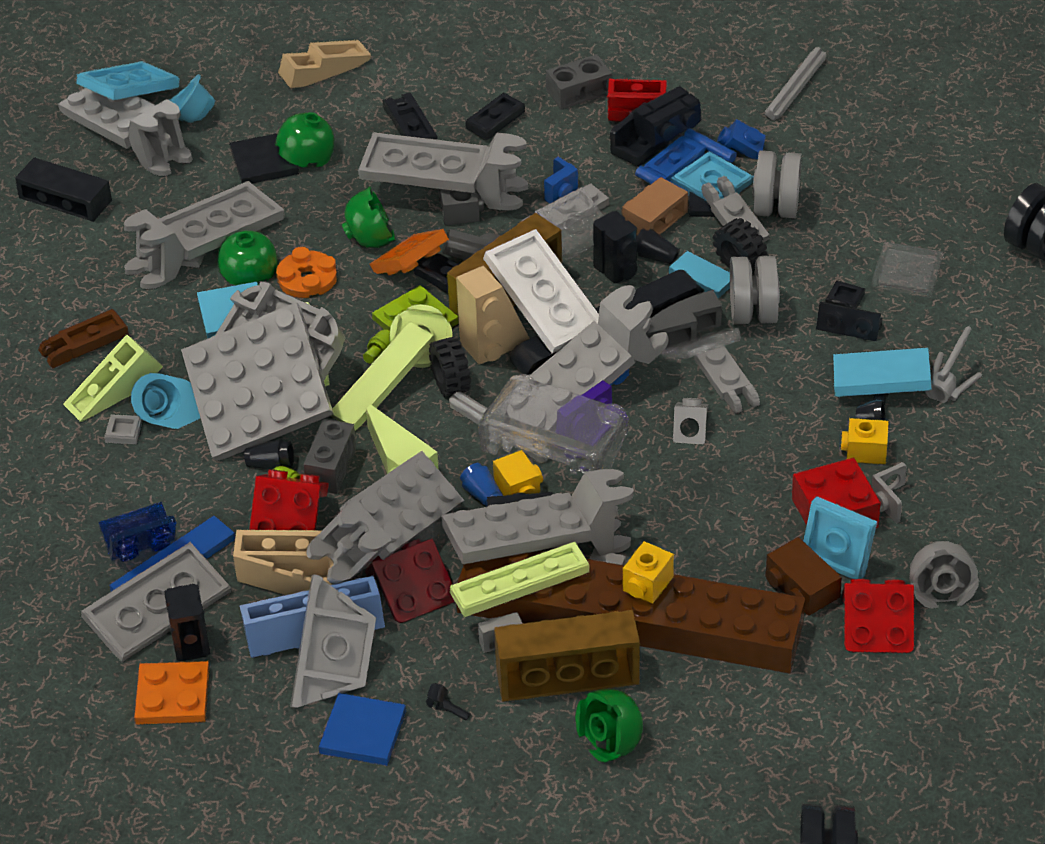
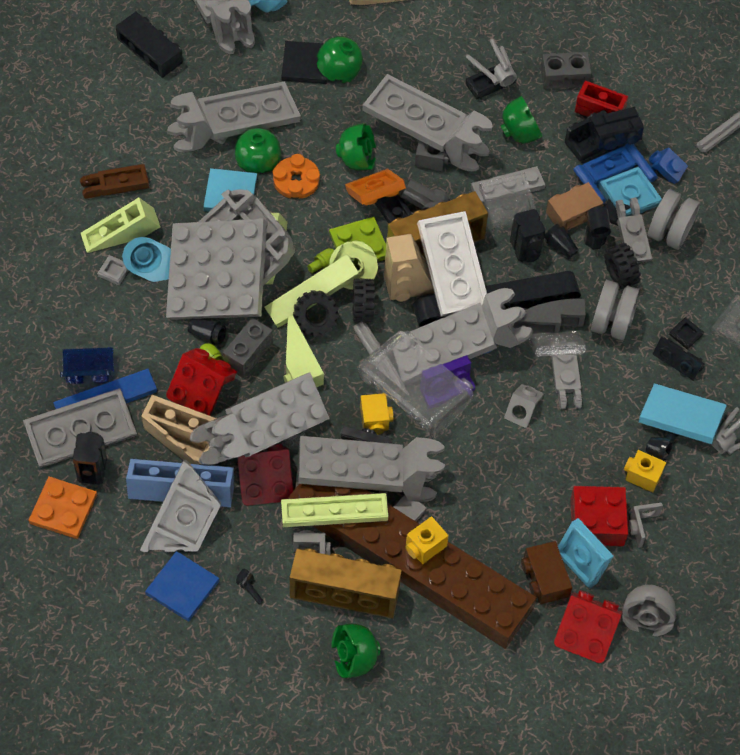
camera: 15 degrees right, 15 degrees up
black plate [382,92,438,140] -> none
blue cone [460,463,503,507] -> none
blue bracket [544,157,578,204] -> none
medium azure tile [669,251,730,298] -> none
none -> black tyre [293,290,339,337]
none -> light grey plant [466,39,517,87]
none -> green cylinder [500,96,542,144]
none -> black piece [584,206,611,250]

